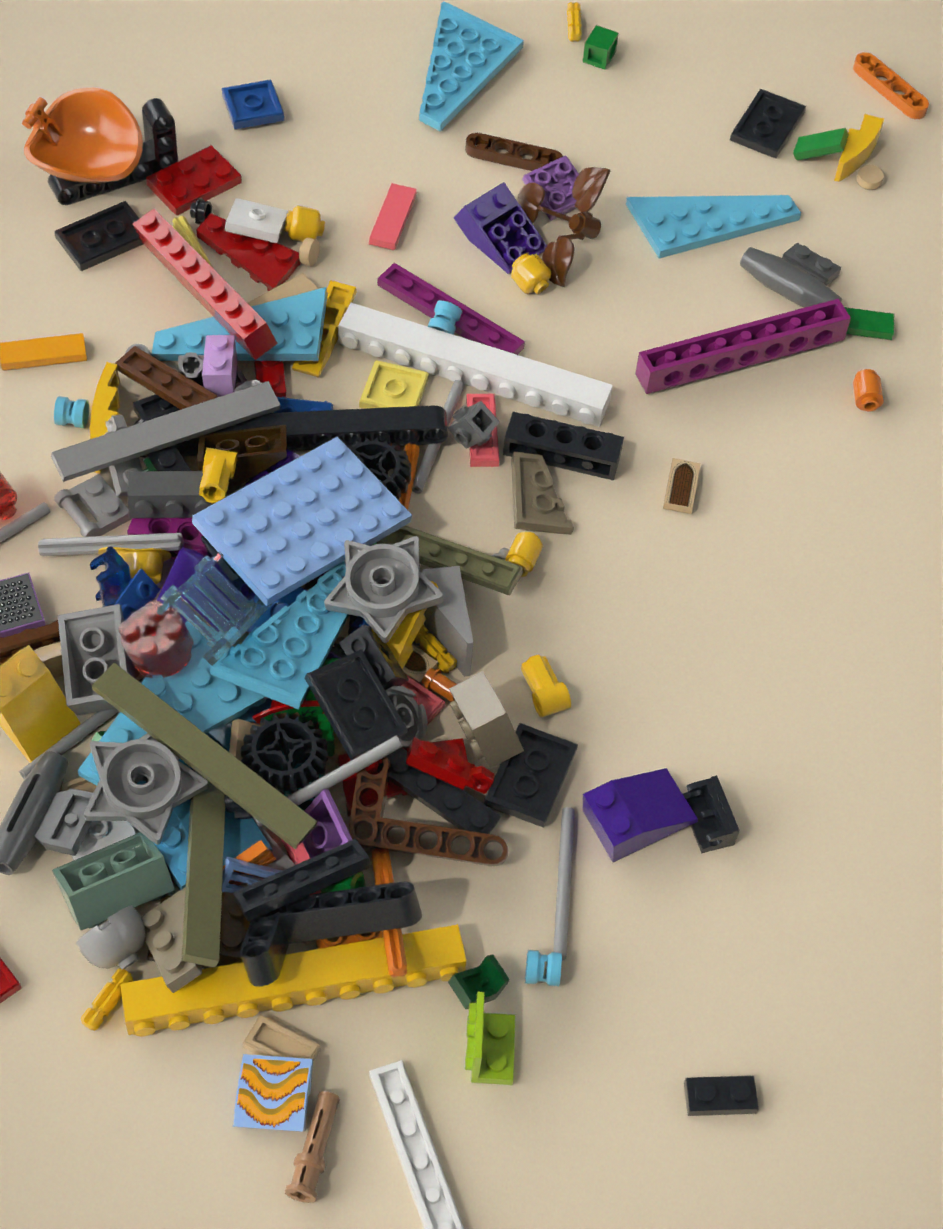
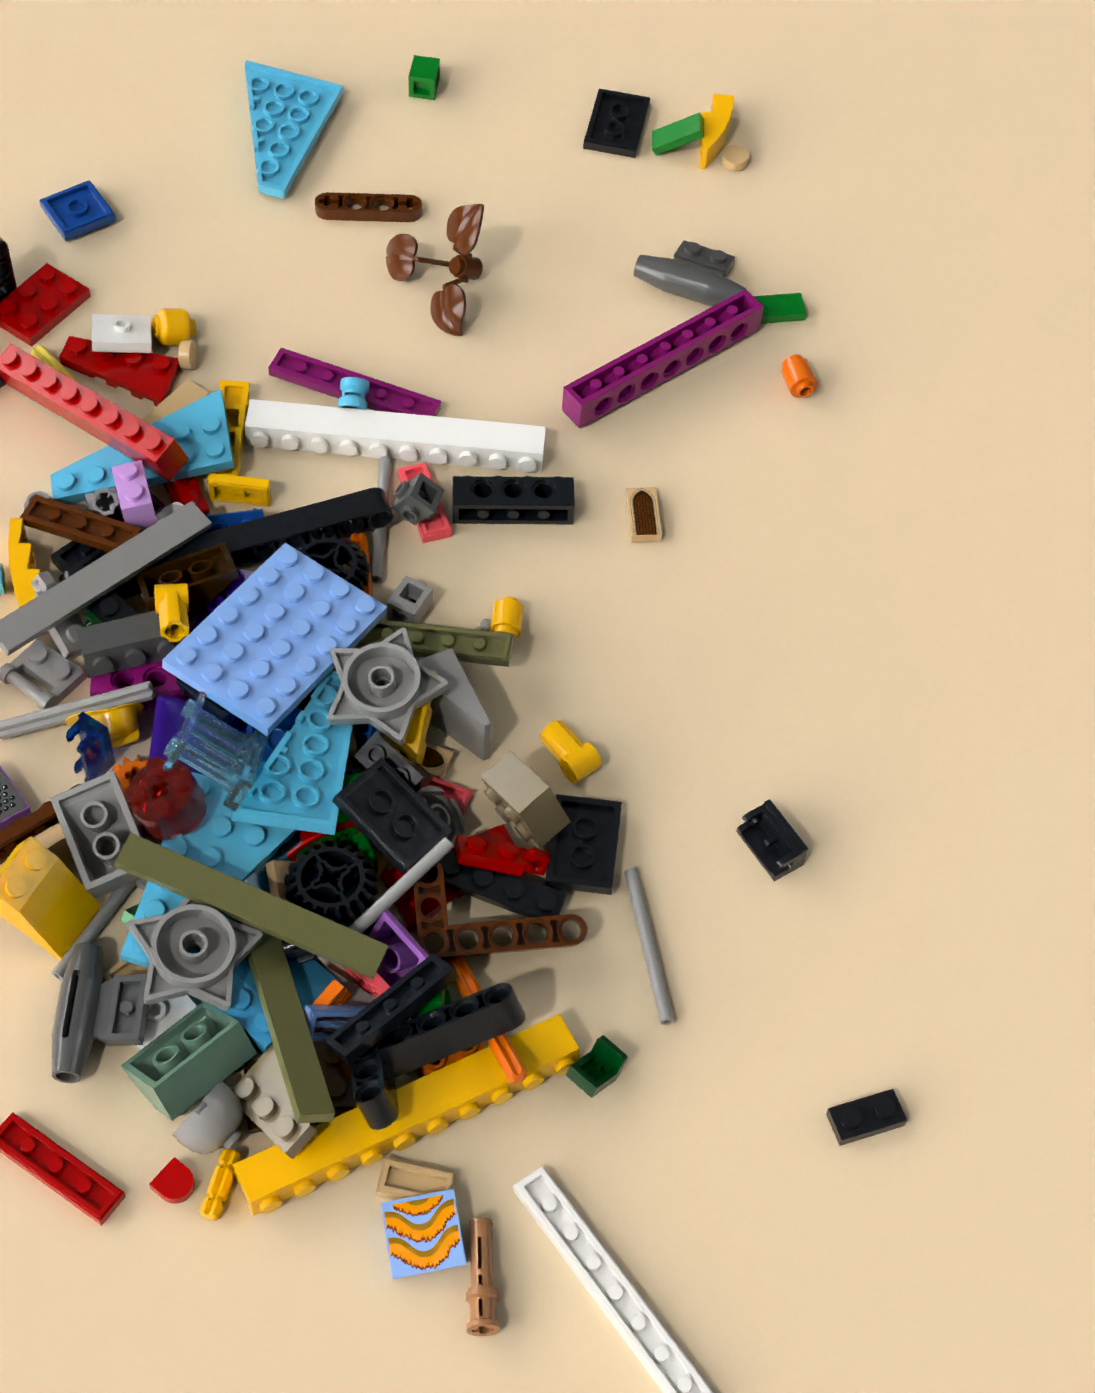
camera: 15 degrees left, 0 degrees up
blue hinge [114,569,161,635] -> none
black plate [190,198,212,224] -> none
light yellow tile [359,360,429,409] -> none
coral tile [369,183,417,250] -> none
yellow axle [414,625,457,673] -> none
orange pin [422,667,457,702] -> none
dark purple slope [454,182,547,274] -> none
lime bracket [465,992,515,1085] -> none
yellow head [511,253,551,294] -> none
dark tan wing [511,452,574,535] -> none
medium lavender tile [522,155,579,221] -> none
medium azure wheel [525,950,562,986] -> none
yellow axle [567,2,582,42] -> none
dark purple slope [582,768,698,862] -> none
medium azure wing [626,195,801,259] -> none
orange beam [853,52,929,119] -> none
none -> red tile [149,1157,195,1204]
none -> yellow tile [208,473,272,507]
none -> light grey brick [387,576,433,623]

